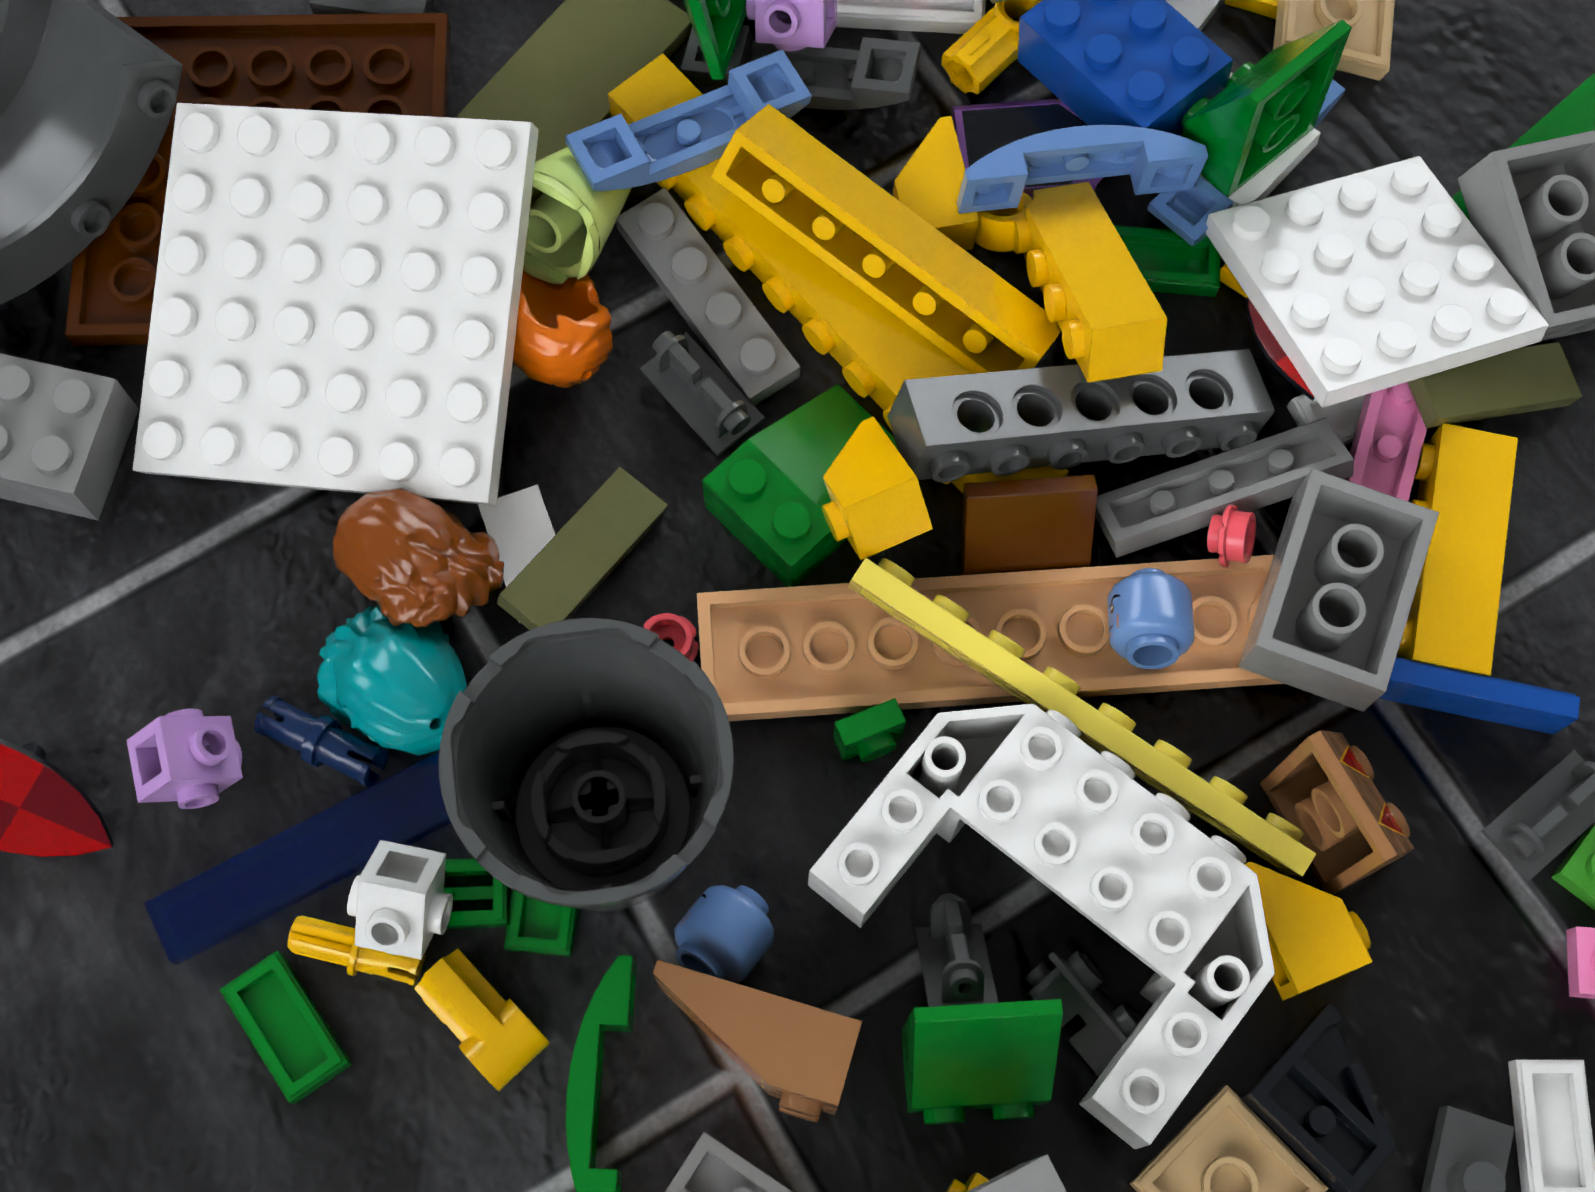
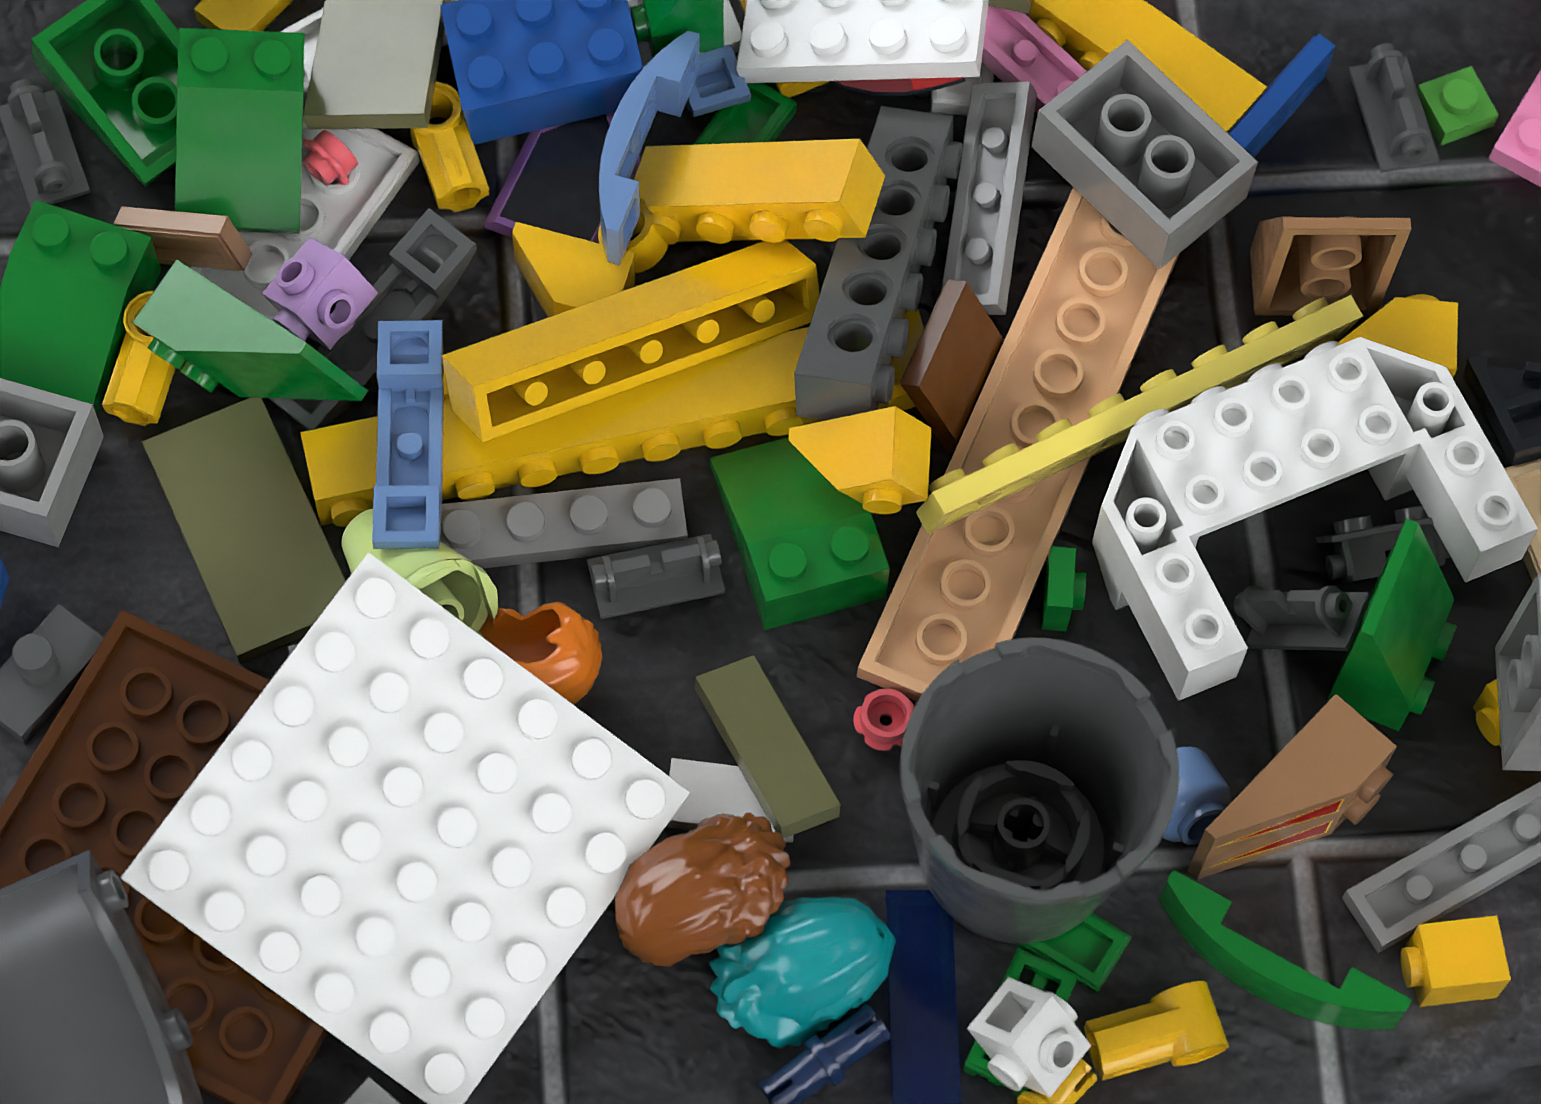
camera: 65 degrees left, 5 degrees down
medium blue head [1107,568,1194,669] -> none
coral plate [1207,505,1256,567] -> none

